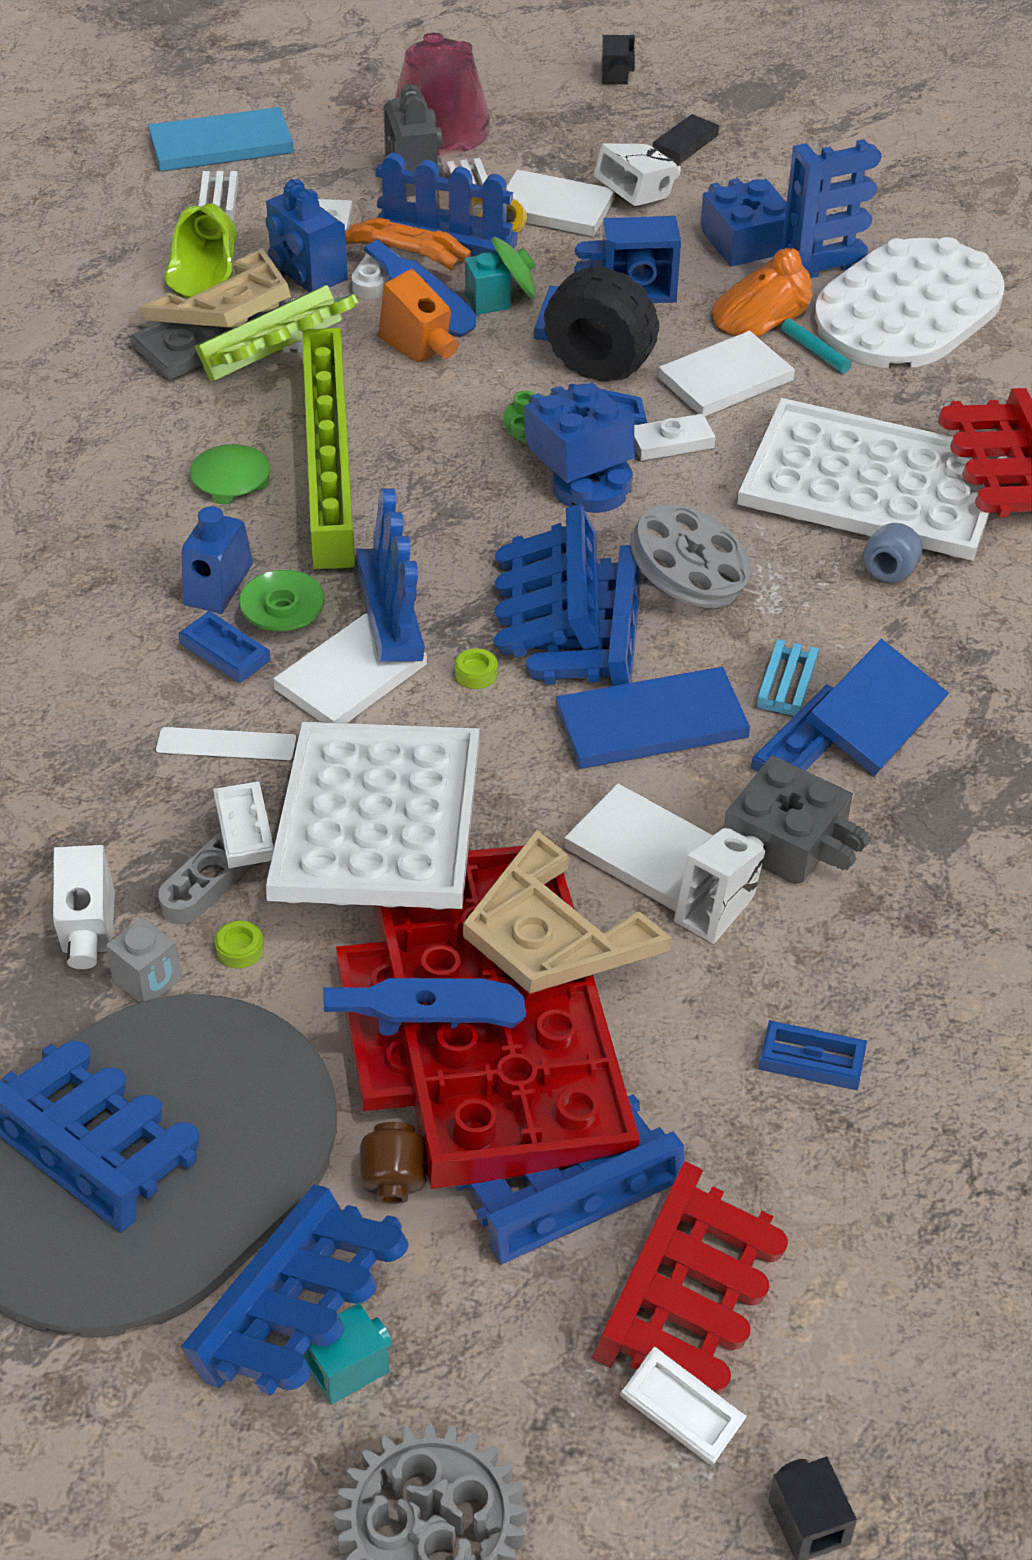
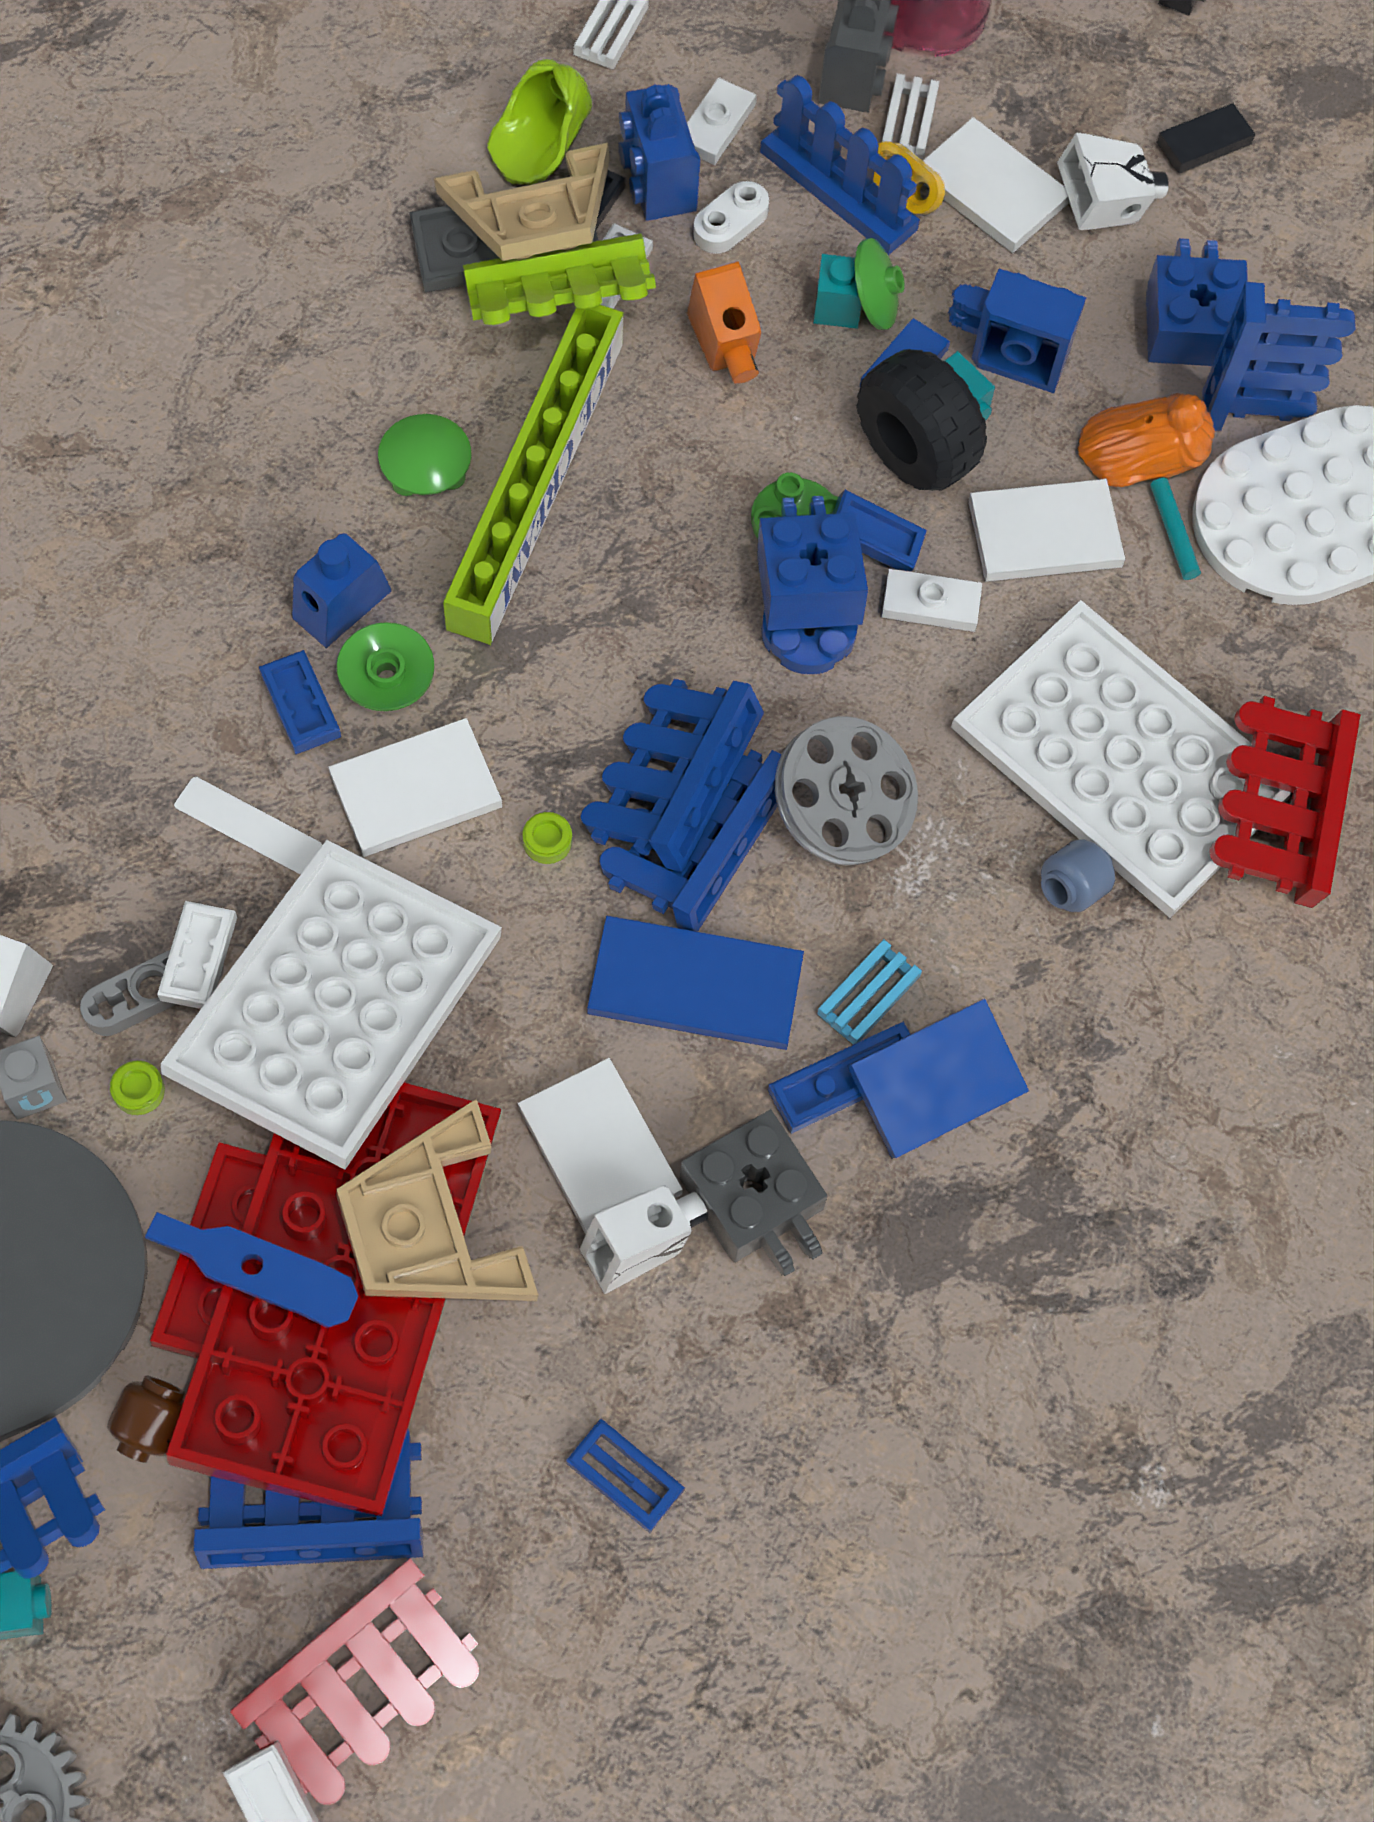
camera: 20 degrees right, 20 degrees up
orange piece [345,218,471,271] -> none
blue fence [355,488,425,661] -> none
blue piece [364,240,477,337] -> none

